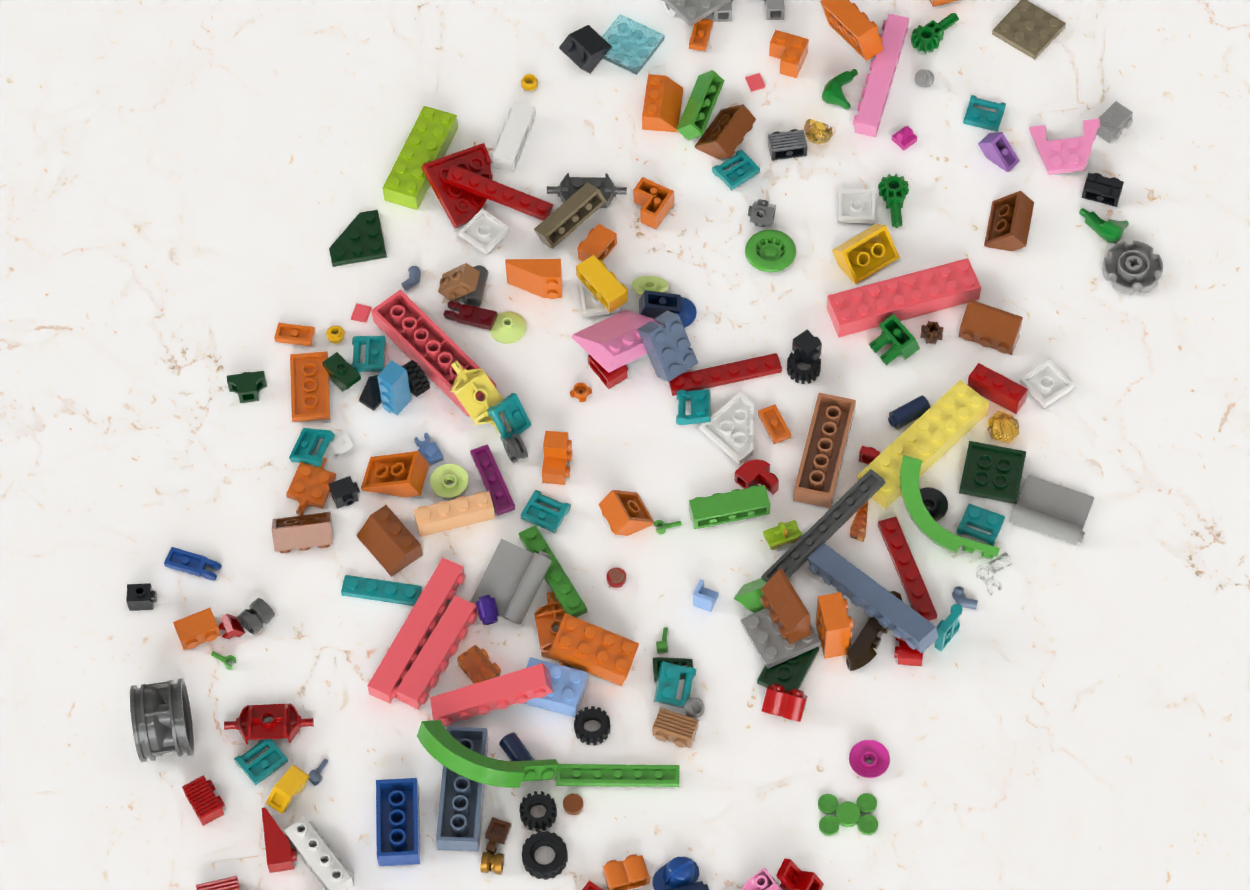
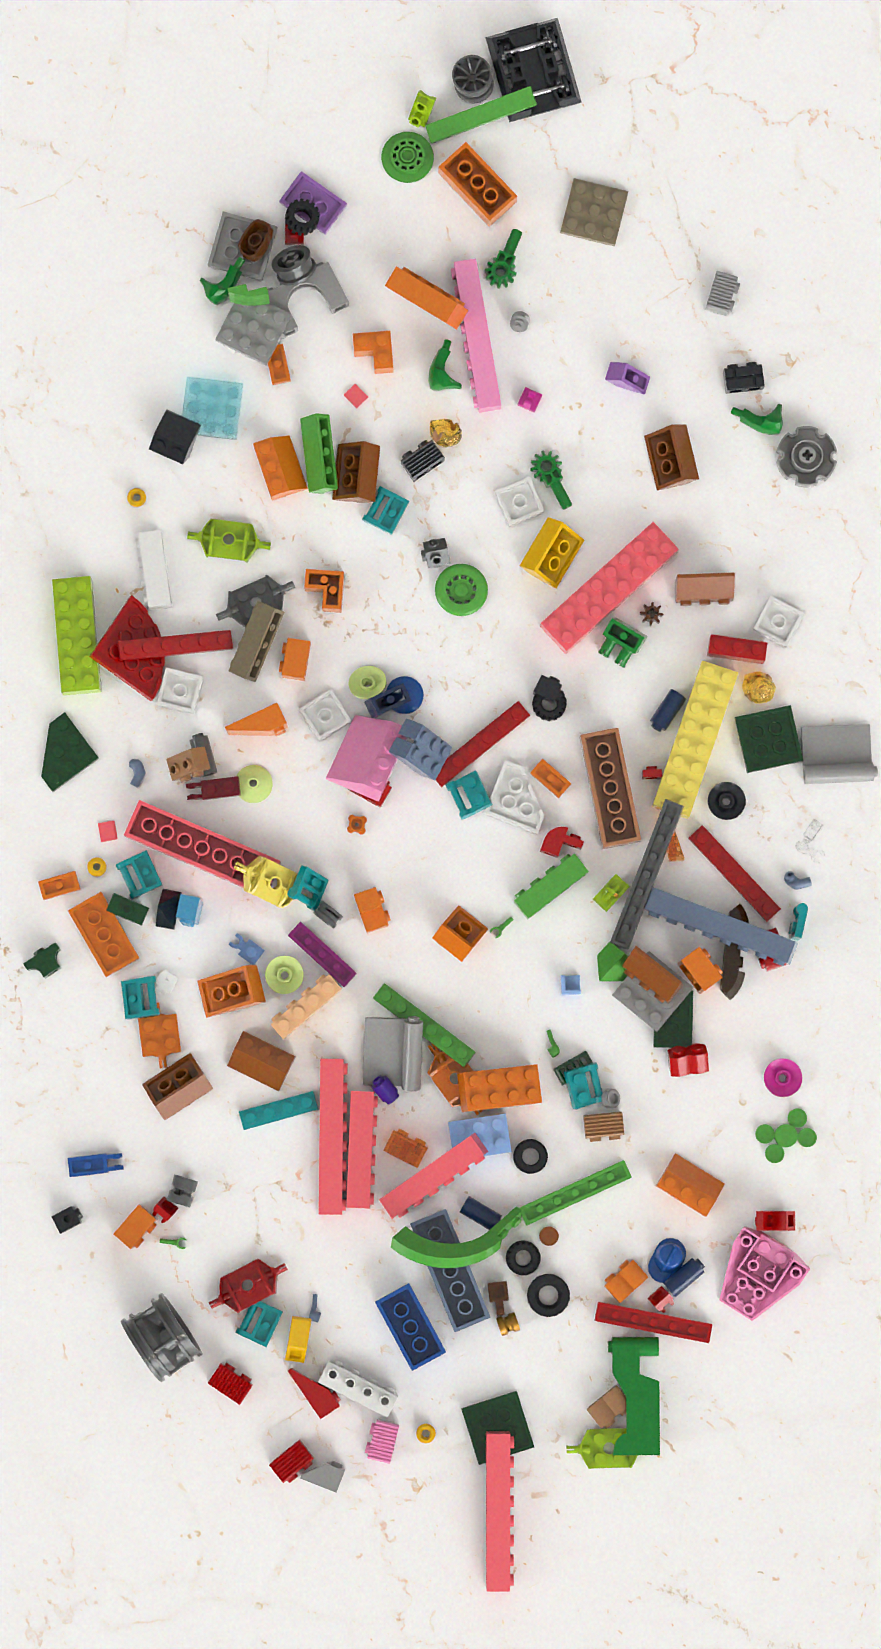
camera: 30 degrees left, 25 degrees up
black brick [328,476,360,509] -> none
black tyre [401,360,430,397] -> none
teal plate [520,490,571,533] -> none
yellow brick [576,255,628,313] -> none
red tile [606,567,626,588] -> none
bright green arch [900,455,1000,559] -> none
teal plate [956,503,1005,546] -> none
teal plate [963,95,1006,132] -> none
bright pink wing [1029,119,1100,175] -> none
none -> lime plate [187,519,271,563]
none -> orange slope [655,1153,725,1217]

